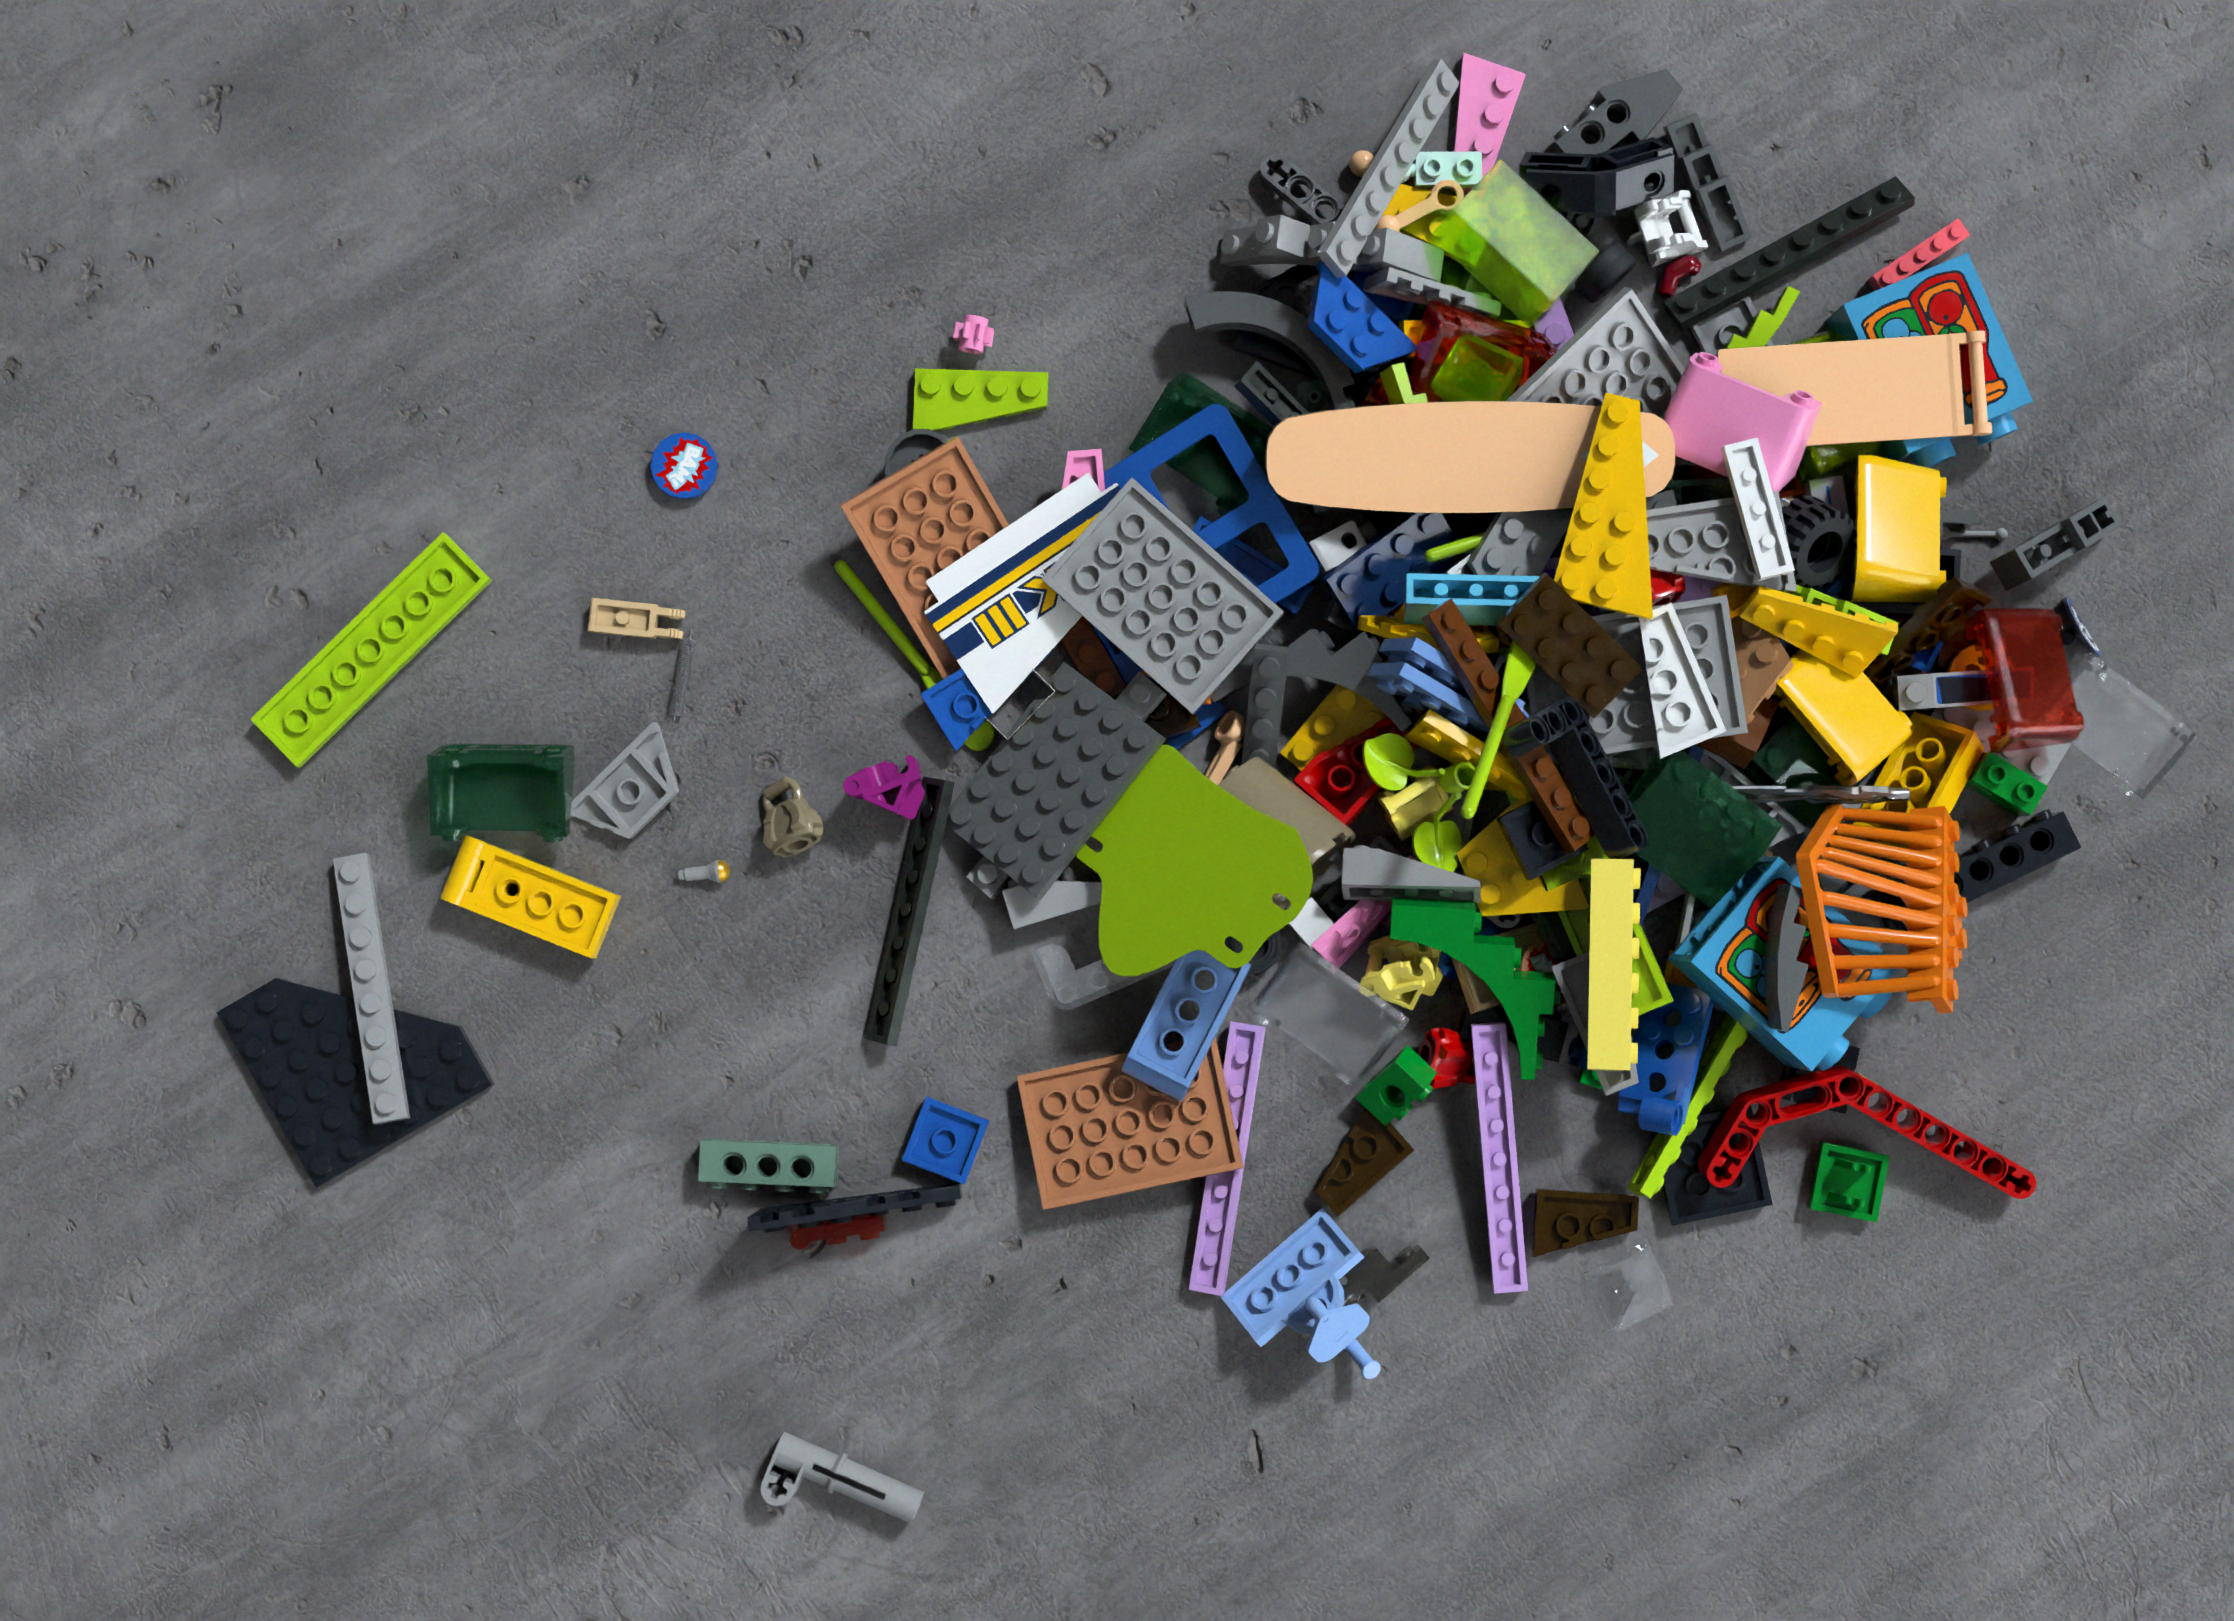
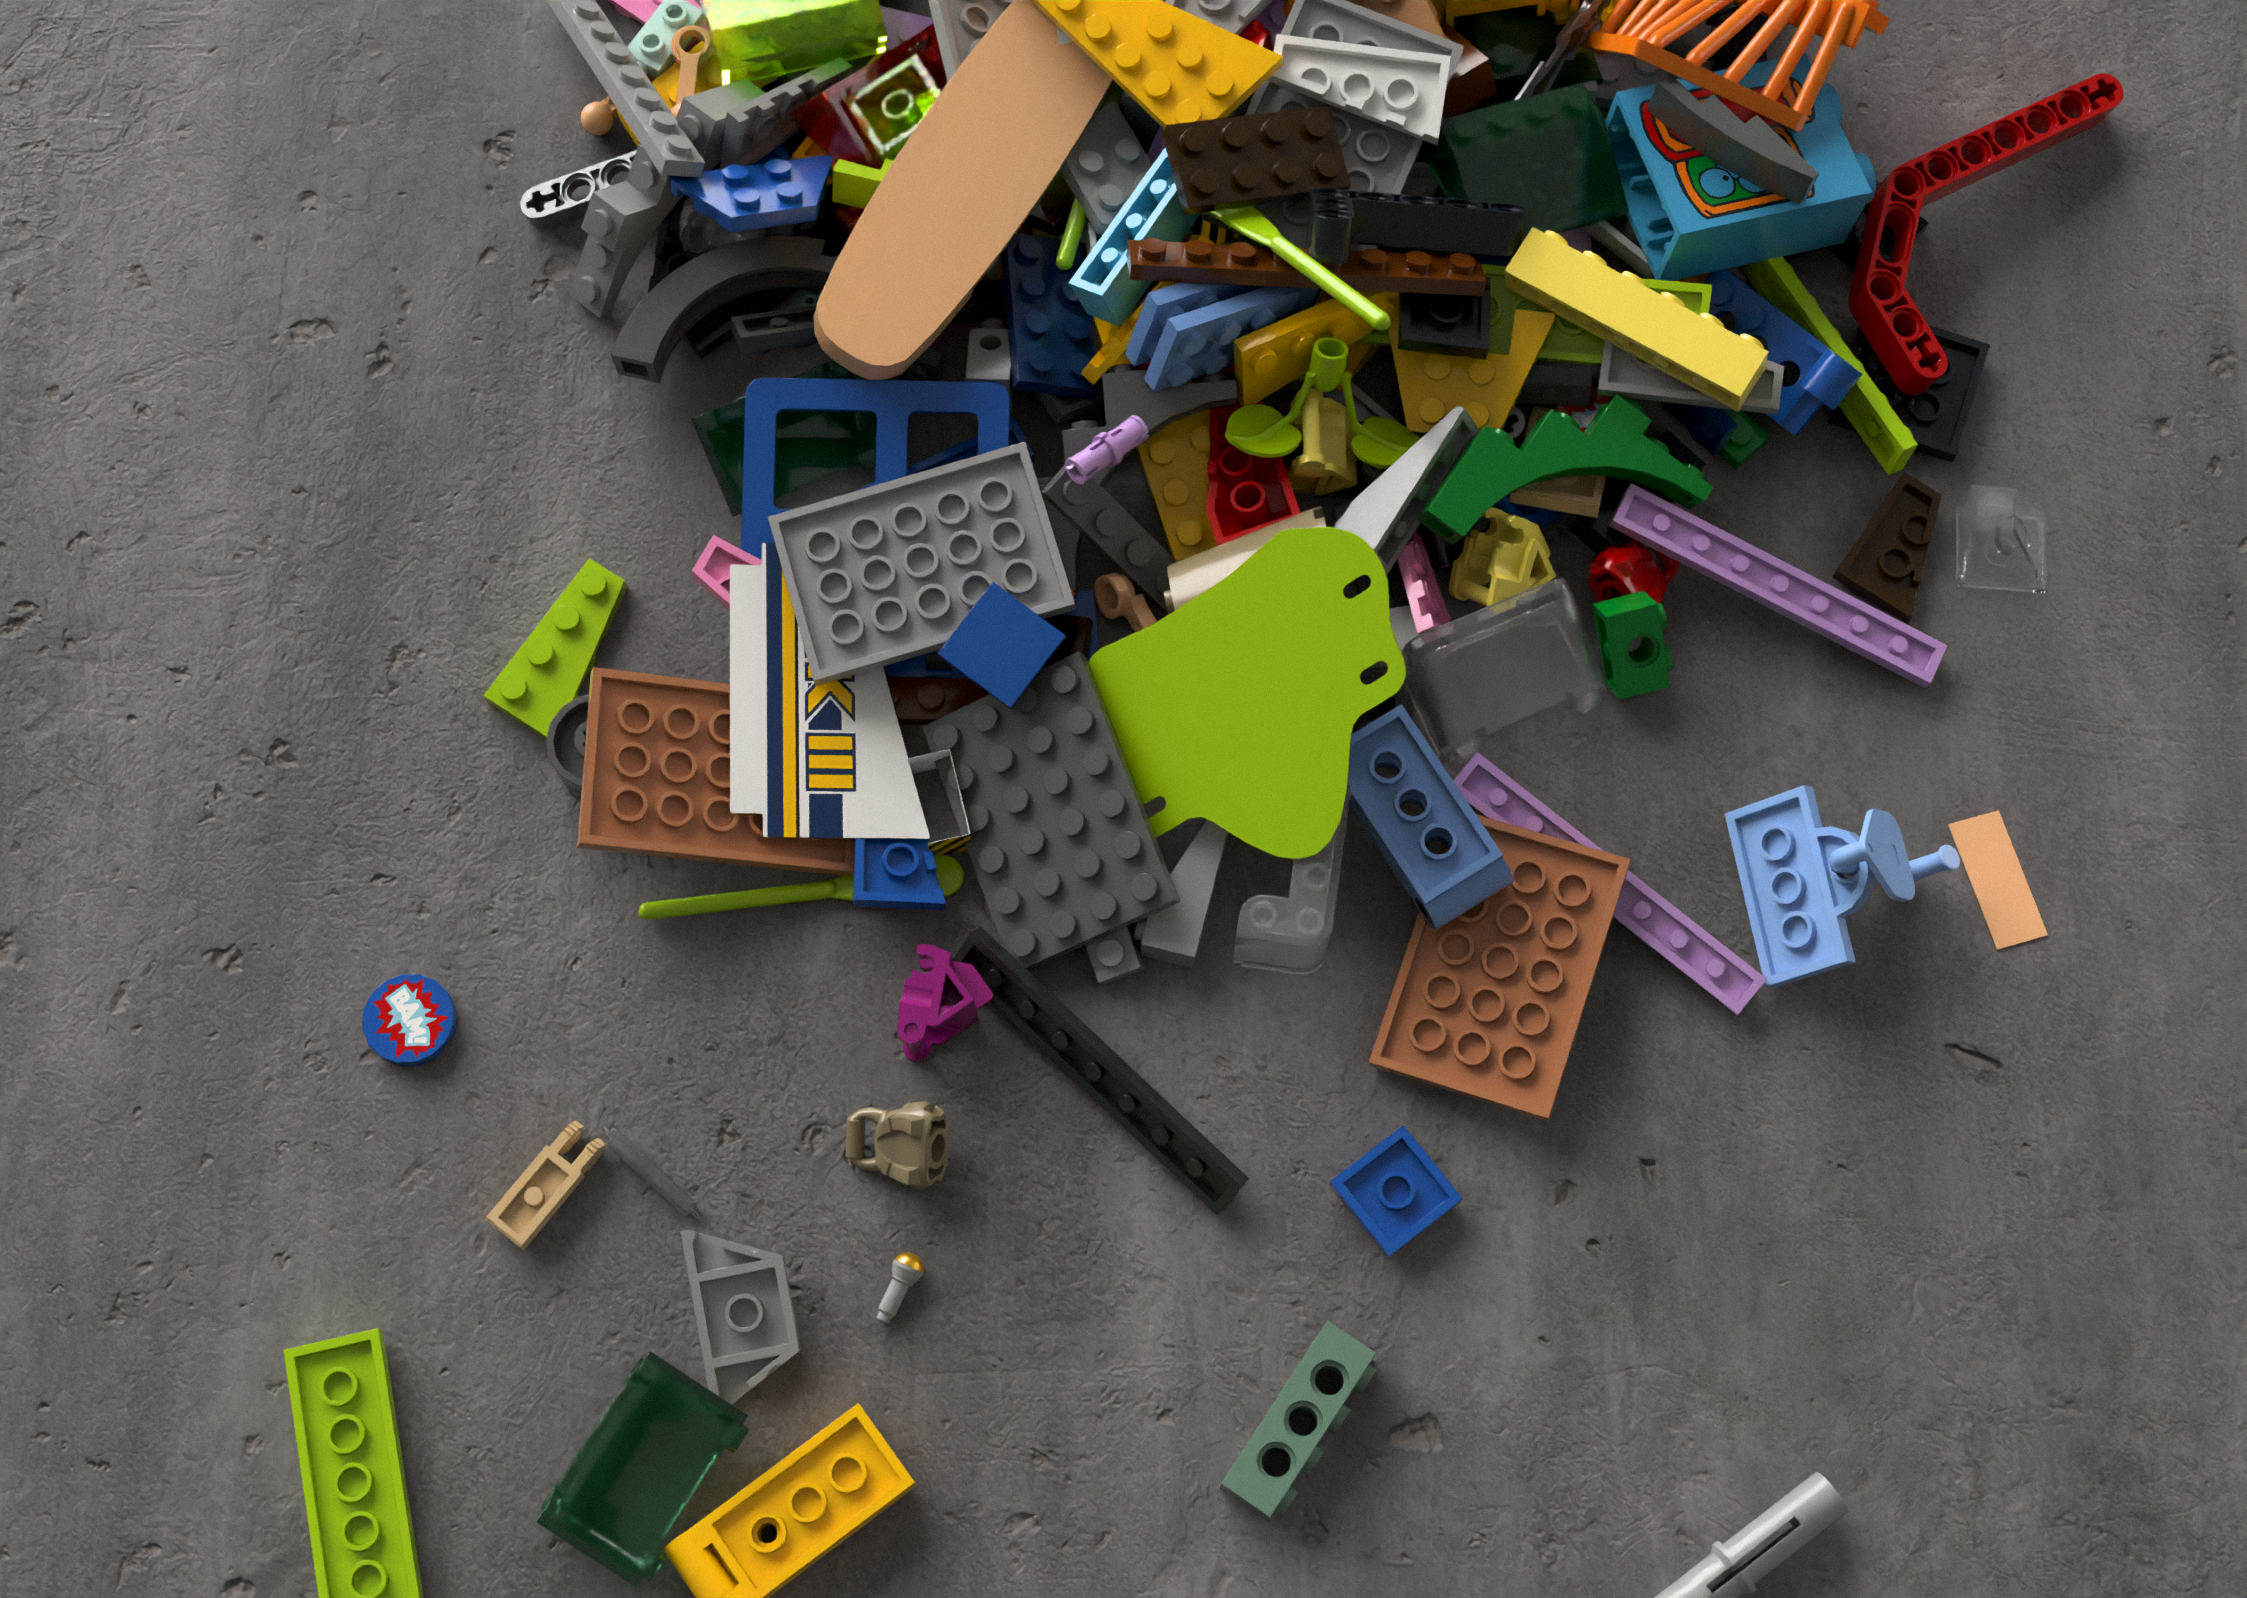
camera: 60 degrees left, 15 degrees down
black wing [747,1183,963,1233] -> none
clear red plate [790,1214,888,1250] -> none
bright pink gear [953,315,994,354] -> none
dark brown wing [1316,1107,1415,1217] -> none
clear smoke plate [1339,1244,1430,1306] -> none
green plate [1807,1141,1890,1223] -> none
none -> blue tile [937,582,1066,710]
none -> lavender pin [1065,415,1149,485]
none -> light nougat sticker [1948,810,2048,950]

